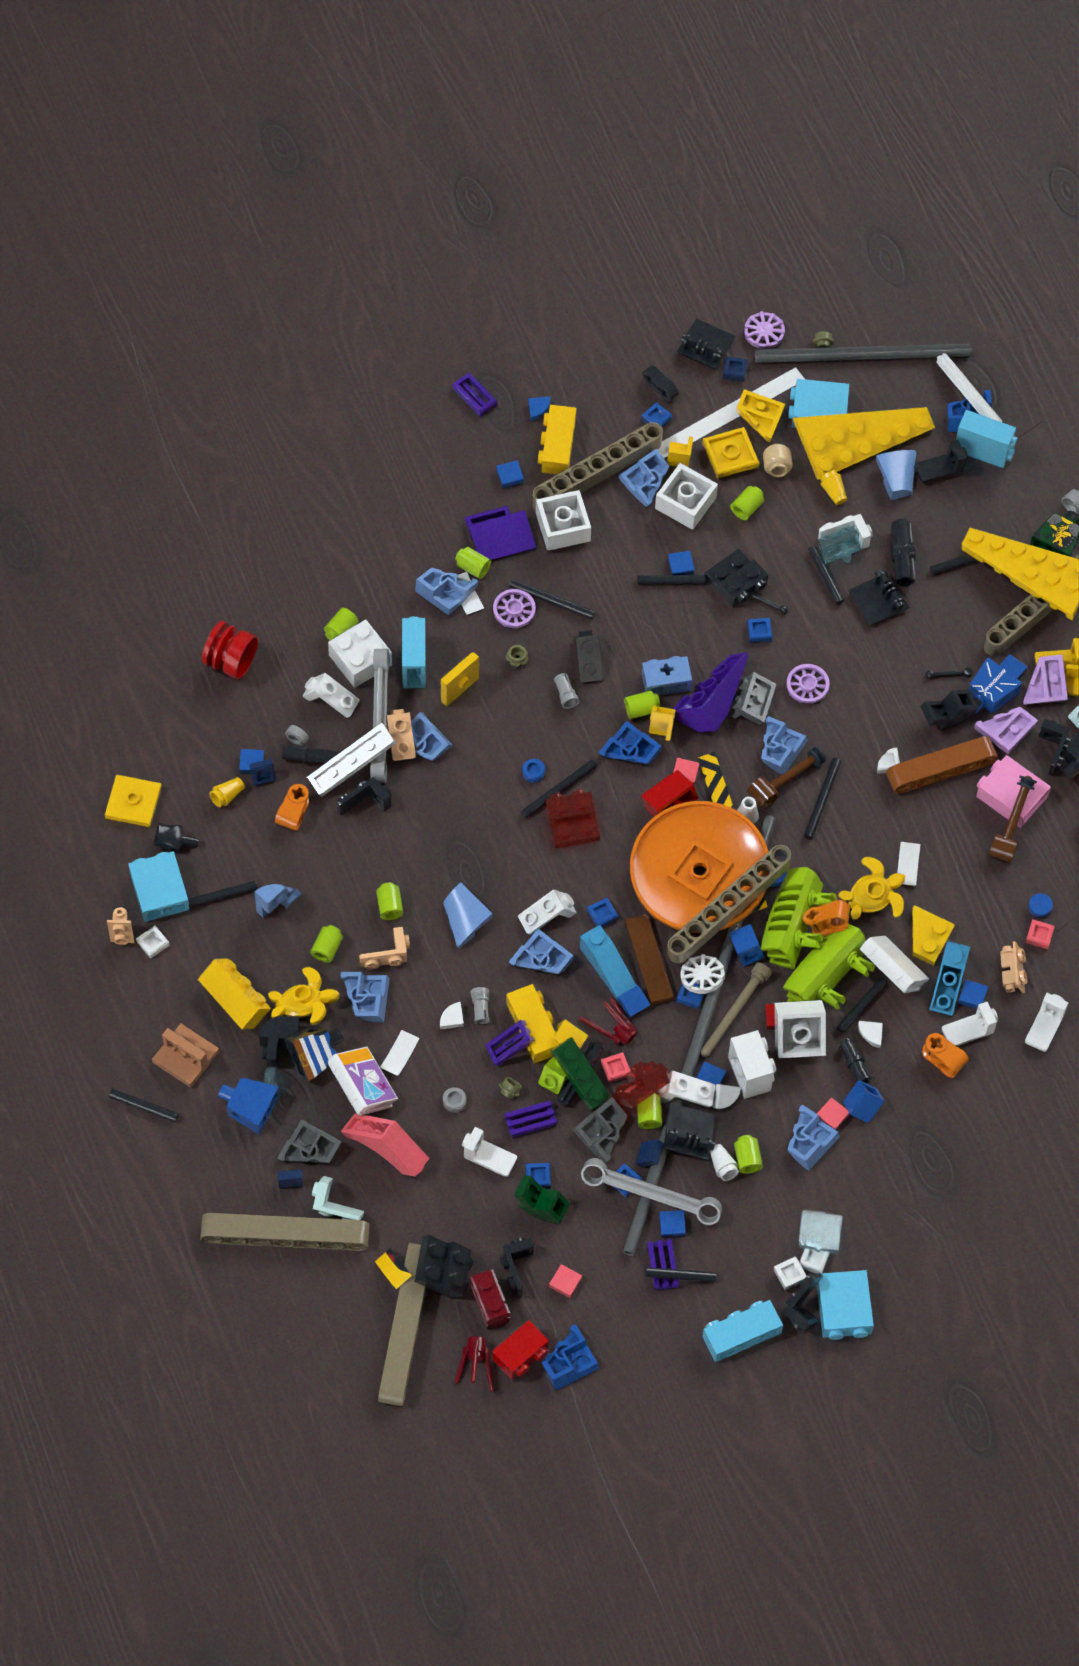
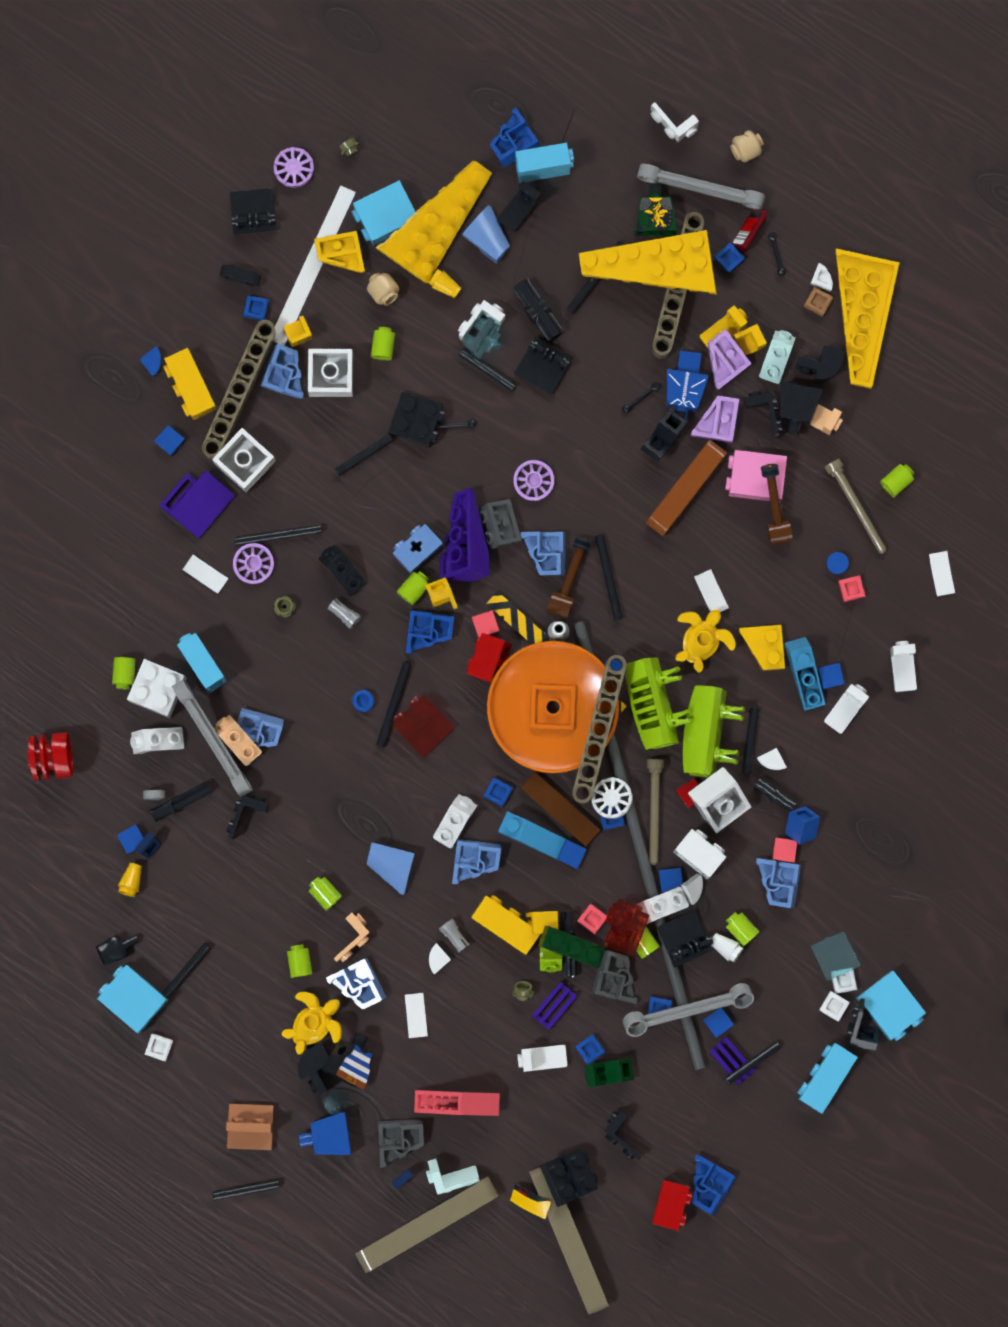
camera: 30 degrees left, 20 degrees up
yellow plate [105,775,162,827] -> none
light nougat hinge [107,907,134,945] -> none
yellow brick [198,958,271,1029] -> none
medium blue slope [255,884,302,917] -> none
orange piece [275,784,309,831] -> none
white plate [308,723,396,797] -> none
piece [328,1047,398,1116] -> none
medium blue slope [415,568,479,615] -> none
yellow plate [441,652,479,707] -> none
light grey tile [443,1087,467,1113] -> none
dark purple tile [452,372,497,417] -> none
lime brick [455,547,491,579] -> none
dark red plant [455,1336,495,1392] -> none
dark red brick [470,1269,510,1330] -> none
dark purple tile [485,1020,535,1066] -> none
coral tile [549,1264,582,1298] -> none
dark red plant [579,997,638,1045] -> none
dark blue tile [636,1139,663,1167] -> none
blue tile [668,551,694,575] -> none
yellow plate [702,427,759,479] -> none
dark blue tile [723,356,748,382] -> none
blue panel [729,924,765,967] -> none
blue tile [747,618,772,643] -> none
dark grey axle [755,343,972,363] -> none
orange piece [803,900,850,937] -> none
white piece [860,936,929,993] -> none
white tile [877,748,900,774] -> none
orange piece [922,1033,969,1078] -> none
white axle [937,353,1002,422] -> none
light nougat hinge [1000,941,1028,993] -> none

